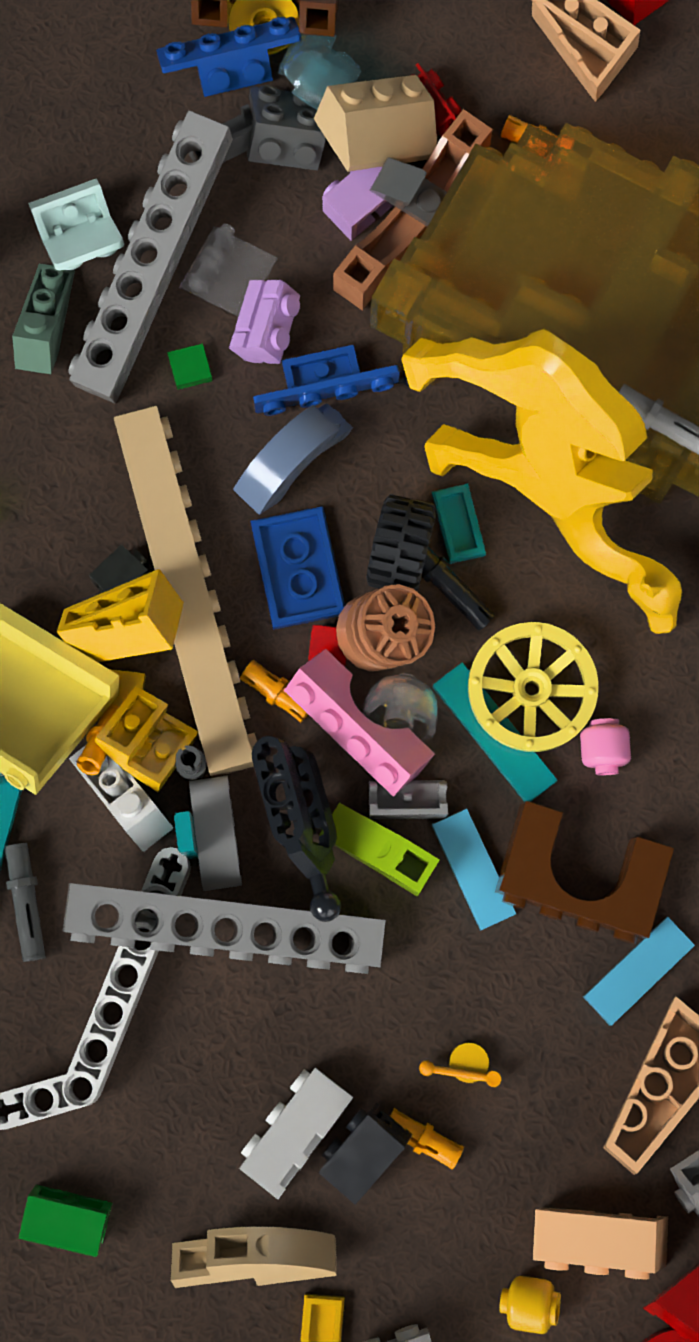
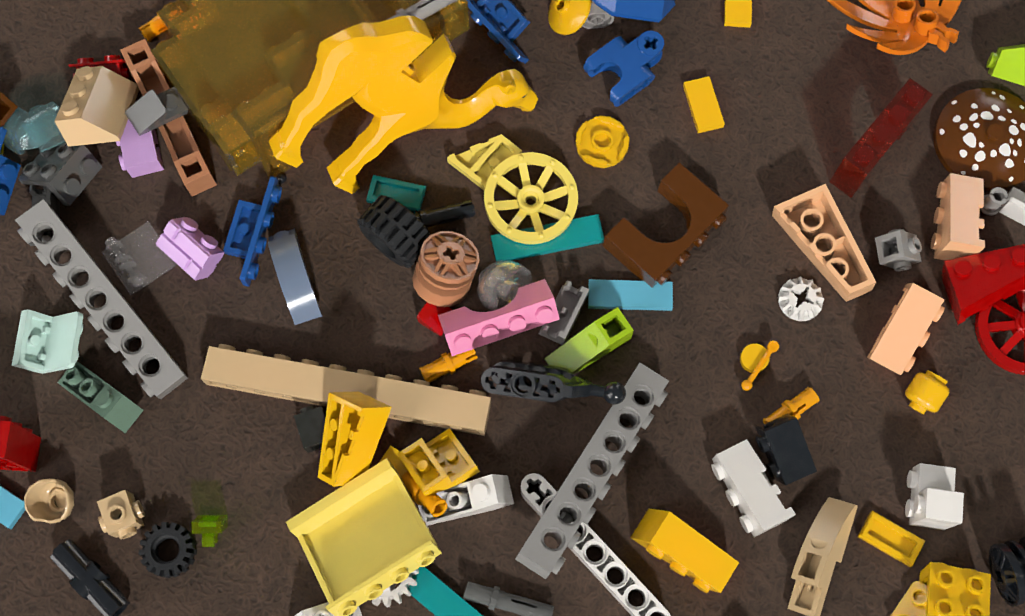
camera: 60 degrees left, 5 degrees down
green tile [167,344,213,390] -> none
teal tile [174,811,198,859] -> none
dark grey pin [175,745,207,781] -> none
light grey beam [189,775,242,891] -> none
blue tile [250,506,345,630] -> none
bright pink head [580,718,631,776] -> none
medium azure tile [583,917,695,1026] -> none
none -> light yellow wing [447,134,522,190]
none -> yellow tile [575,115,629,168]
none -> yellow wedge [630,509,739,593]
none -> white gear [778,277,824,321]

